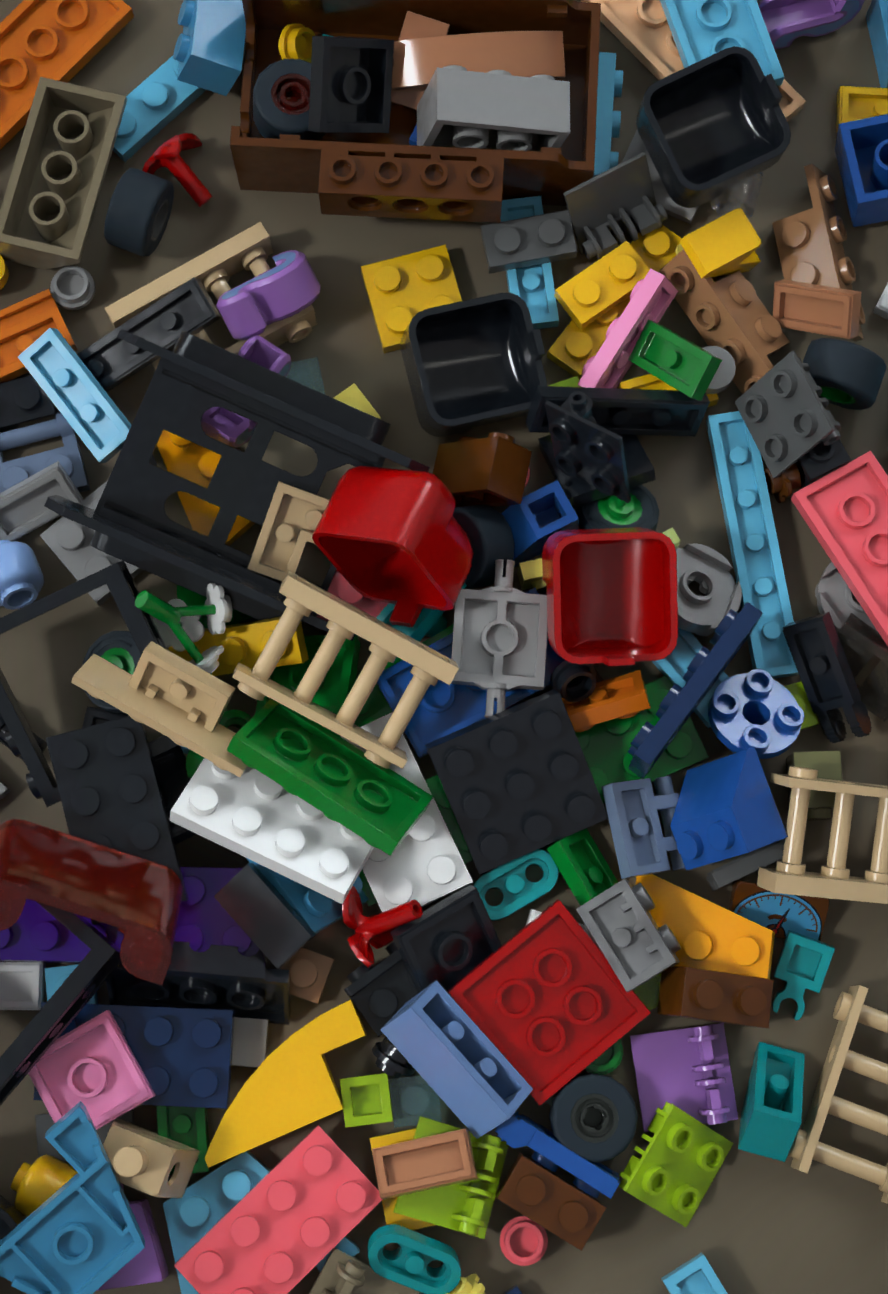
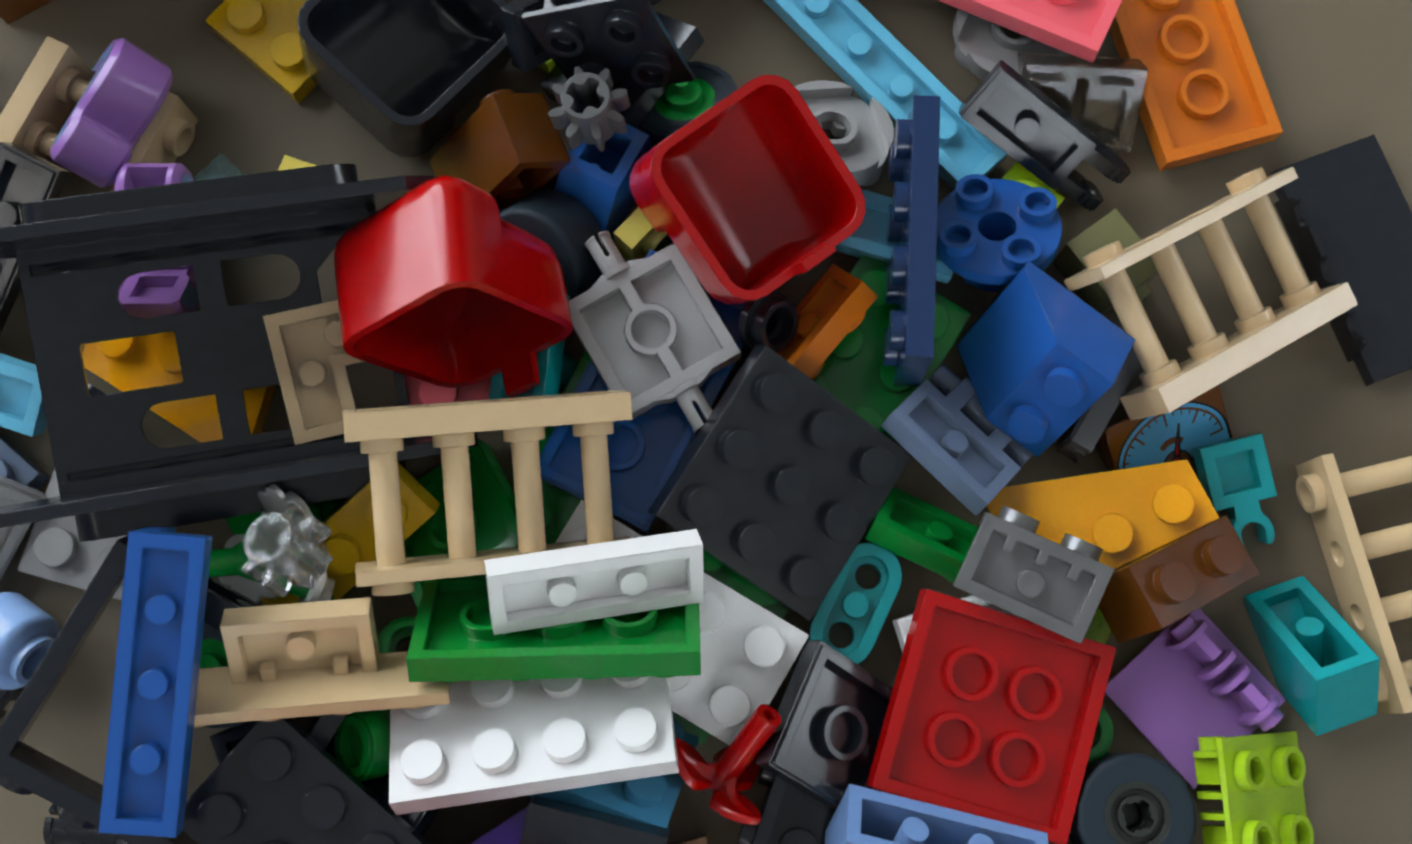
camera: 35 degrees left, 0 degrees up
none -> blue fence [98,526,213,838]
none -> clear gear [241,503,333,597]
none -> green tile [334,710,390,781]
none -> white plate [484,529,704,635]
none -> dark grey gear [548,66,631,152]

